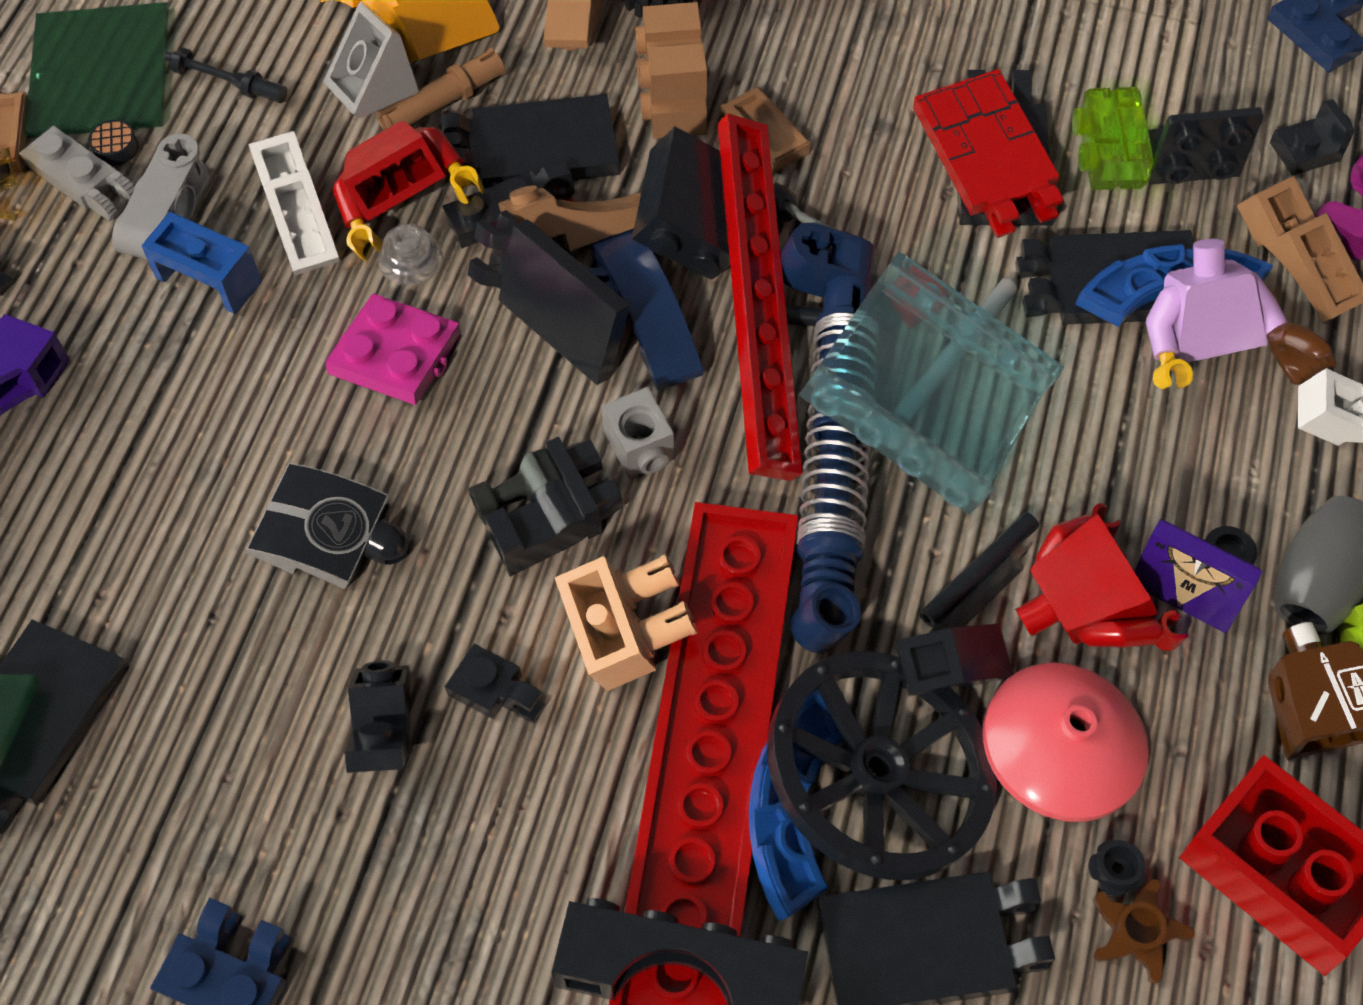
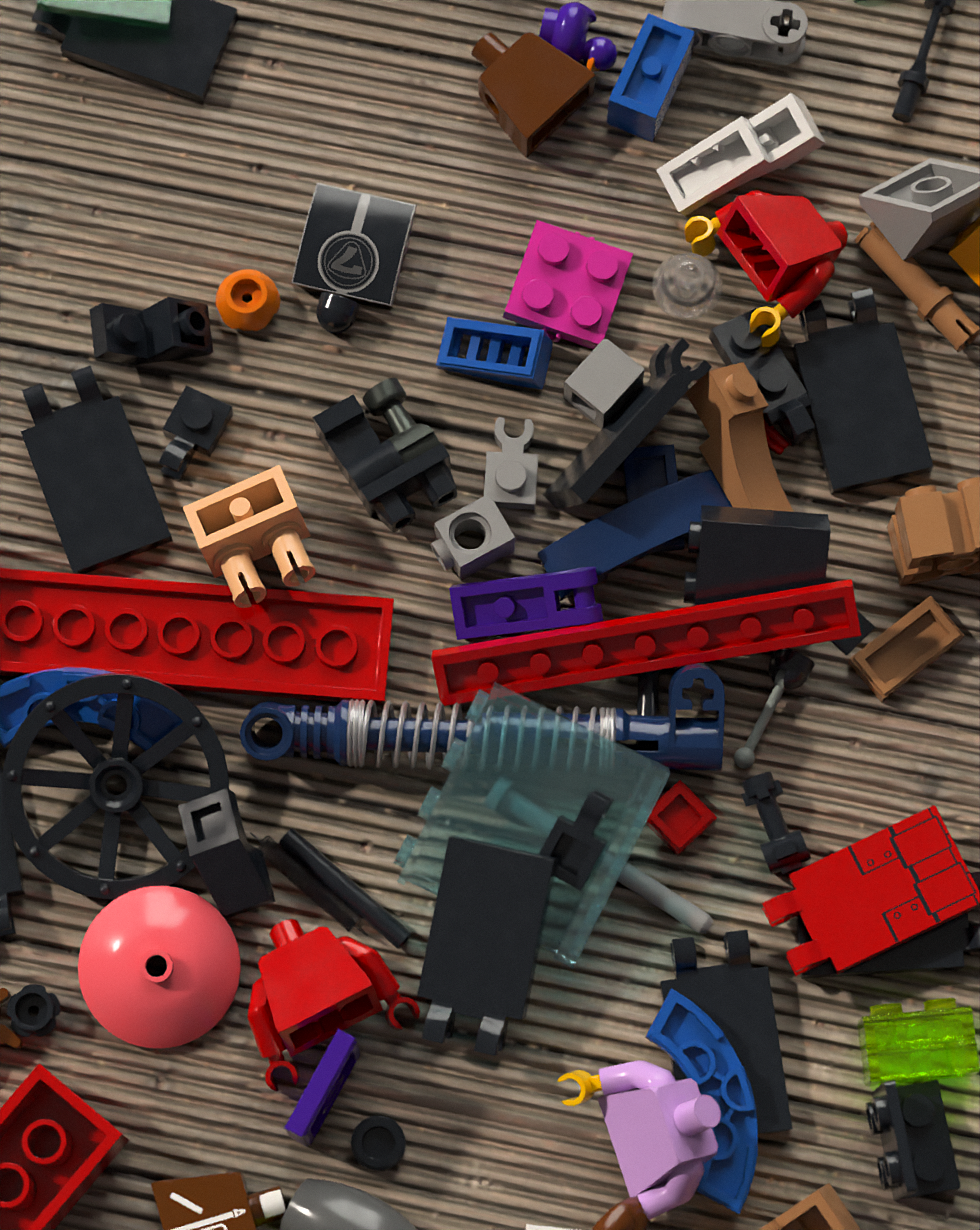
camera: 85 degrees right, 15 degrees up
none -> black tile [21,366,173,574]
none -> orange plate [215,269,280,331]
none -> black tile [417,835,558,1056]
none -> blue slope [436,317,553,390]
none -> dark purple plate [449,567,604,640]
none -> reddish brown torso [471,32,595,158]
none -> light grey plate [484,417,538,510]
none -> dark purple animal [539,2,617,73]
none -> black plate [539,789,614,891]
none -> light grey panel [563,339,645,429]
none -> black bar [741,772,811,875]

